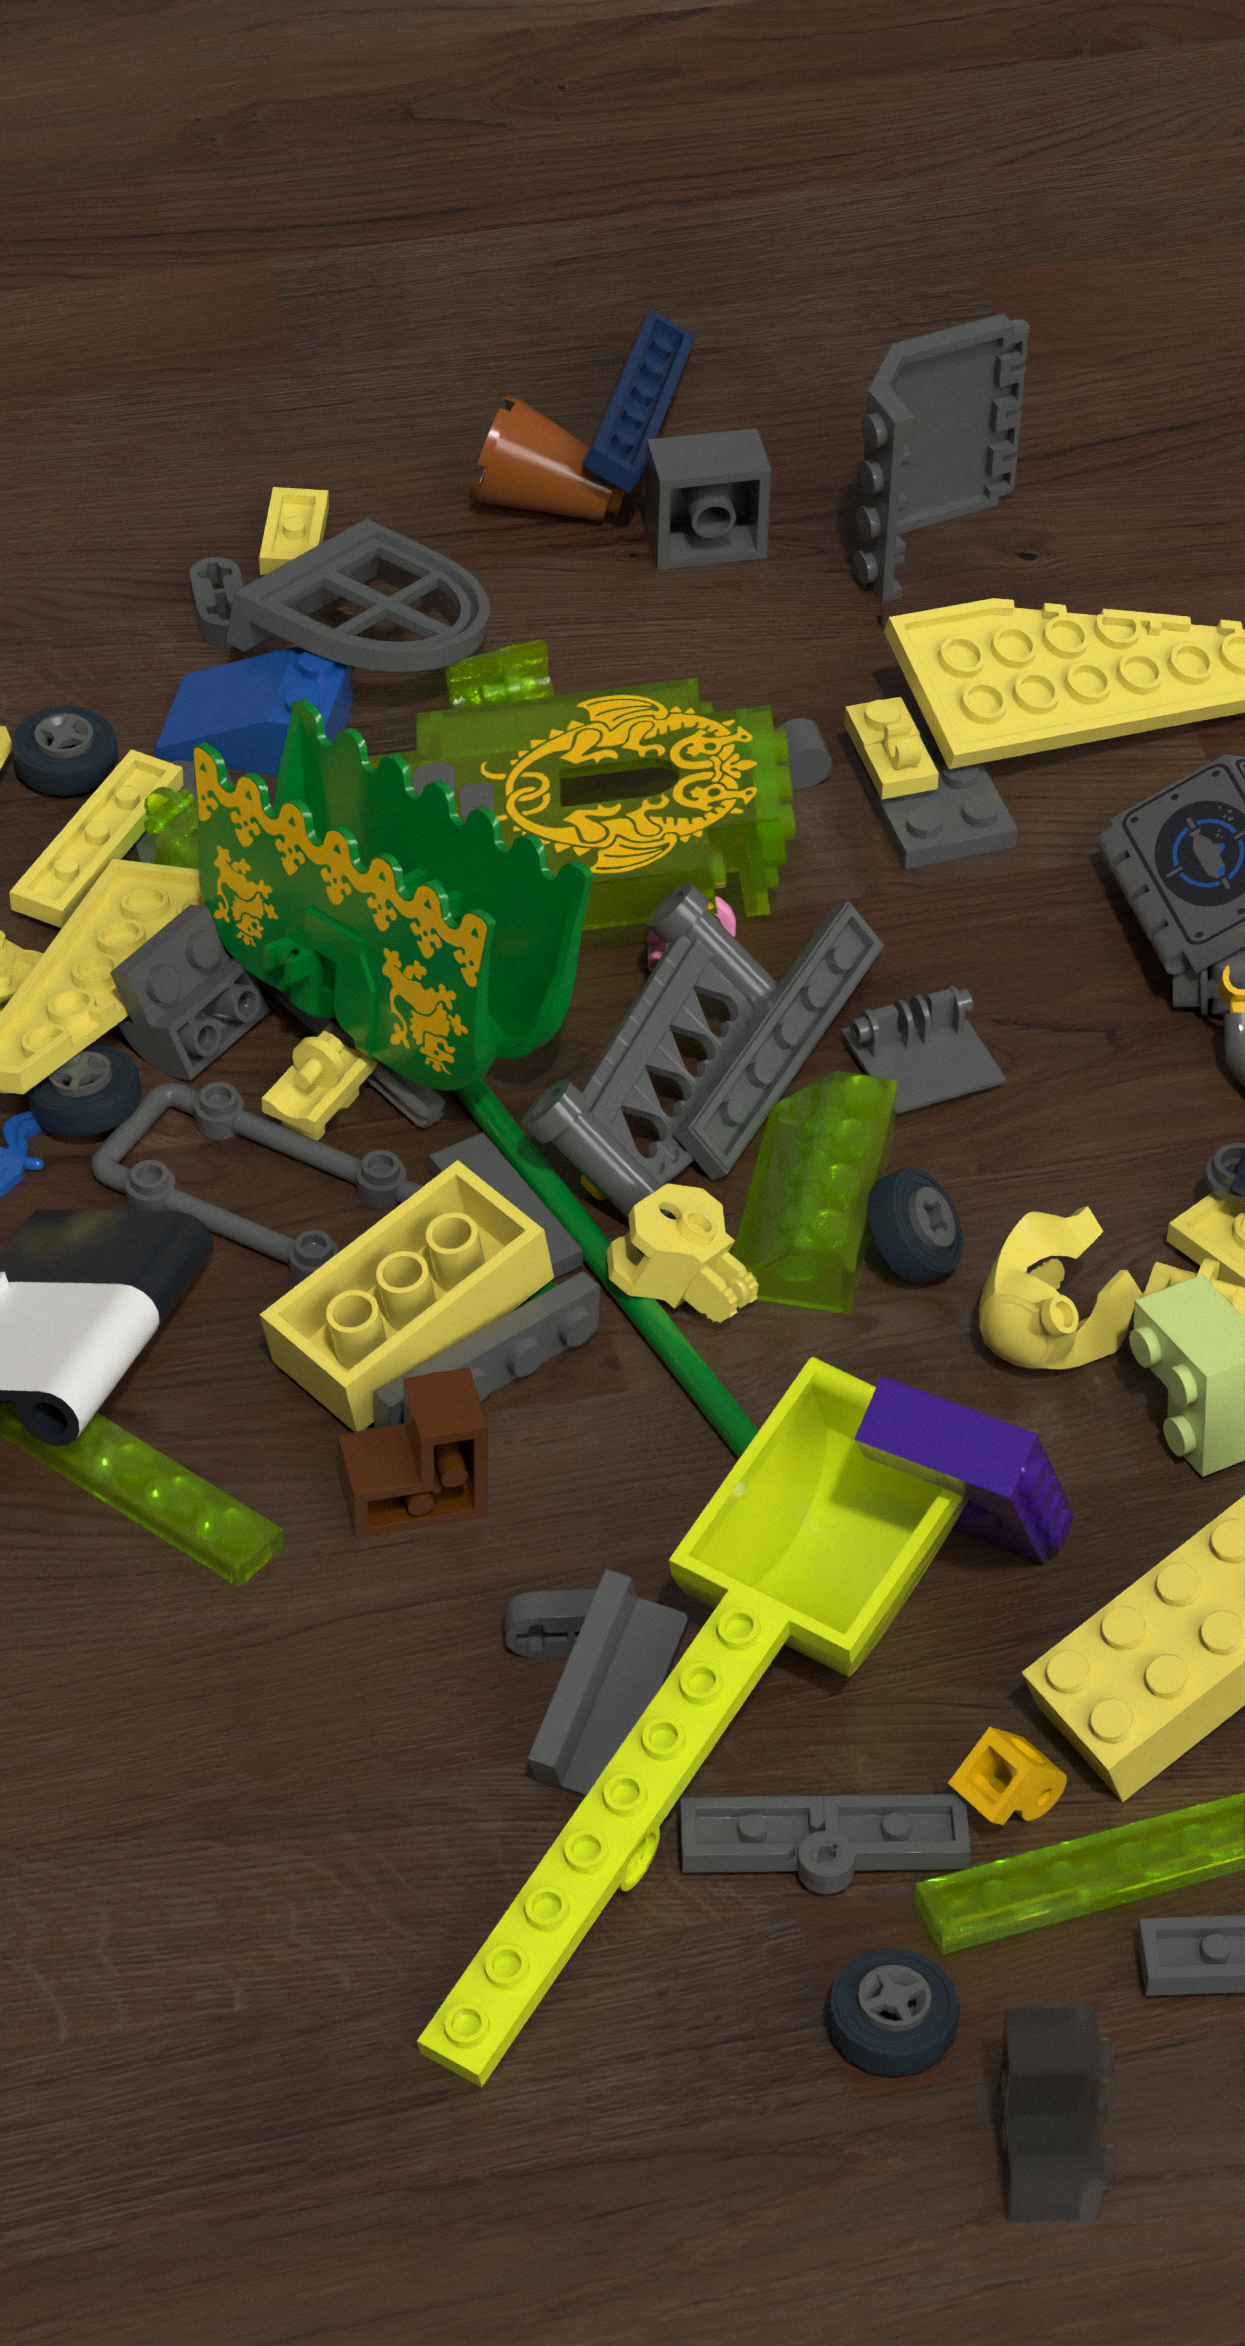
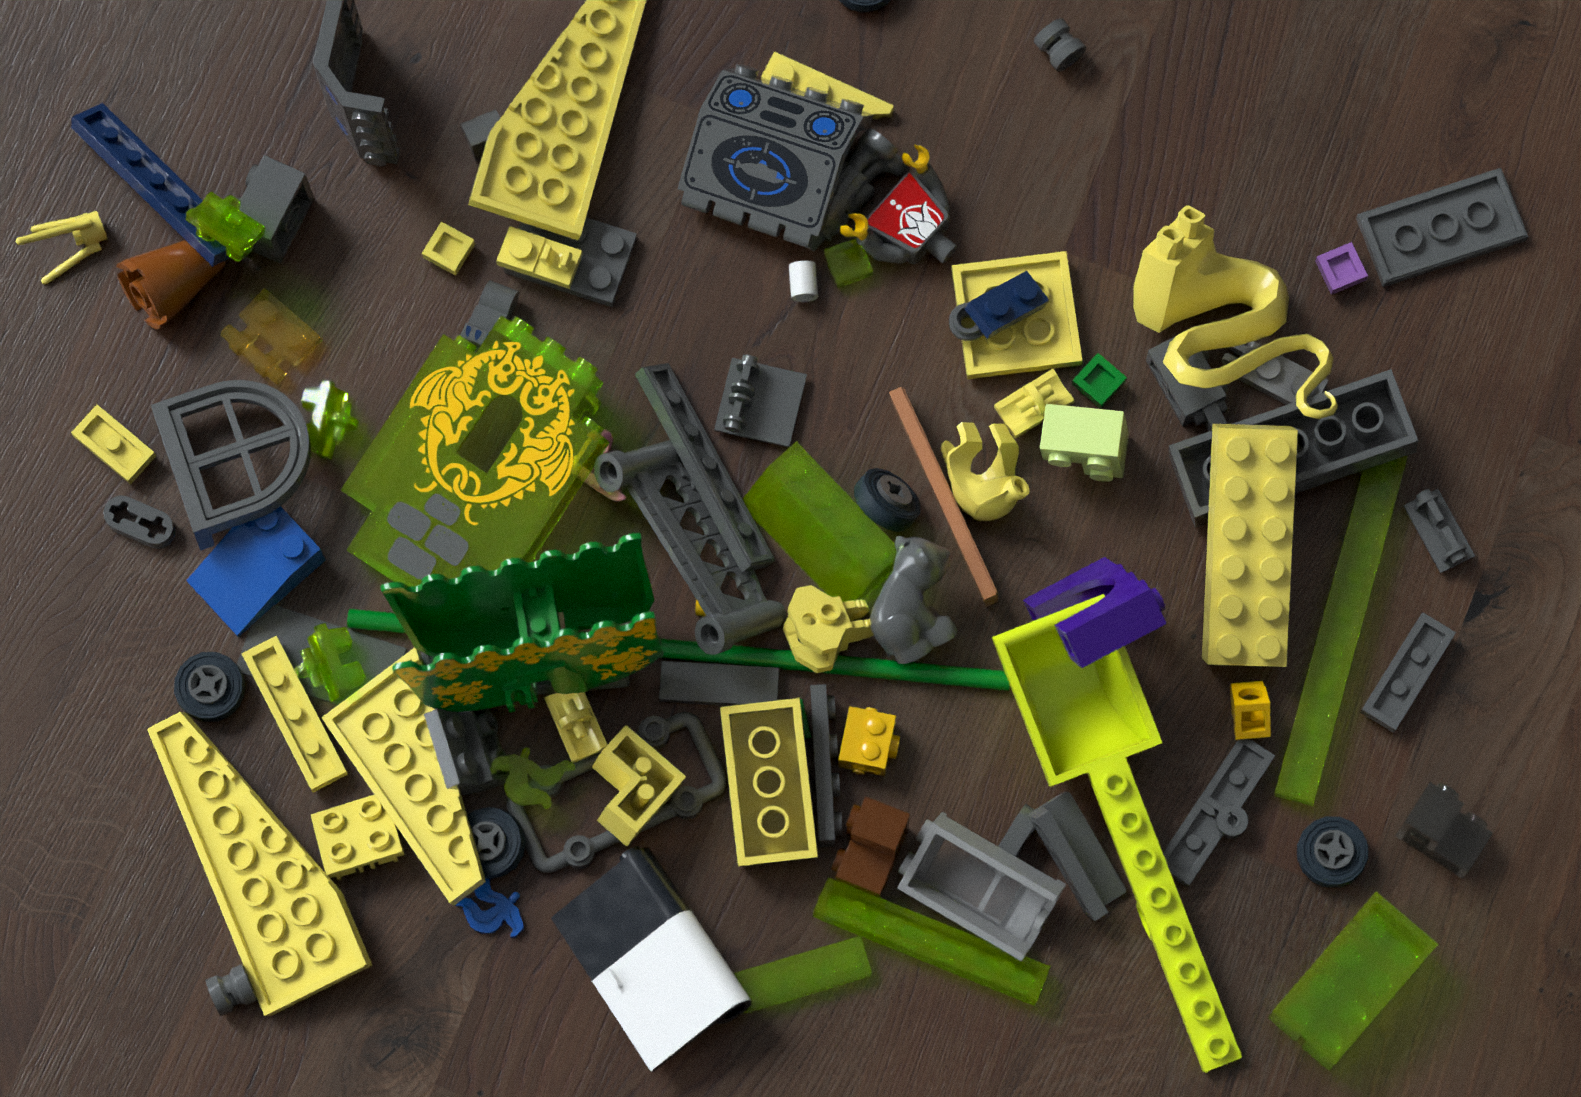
camera: 50 degrees left, 30 degrees up
none -> light yellow plant [16,210,108,285]
none -> clear neon green hips [186,192,266,261]
none -> clear yellow plate [220,288,322,385]
none -> light yellow plate [422,221,475,276]
none -> clear neon green piece [490,747,575,809]
none -> light yellow brick [592,725,686,846]
none -> white hinge [789,261,818,302]
none -> clear neon green plate [812,877,1051,1006]
none -> clear neon green tile [824,238,873,288]
none -> yellow head [838,706,900,776]
none -> dark grey animal [870,536,958,664]
none -> nougat tile [889,387,999,607]
none -> door [897,812,1066,961]
none -> clear neon green piece [1268,892,1438,1071]

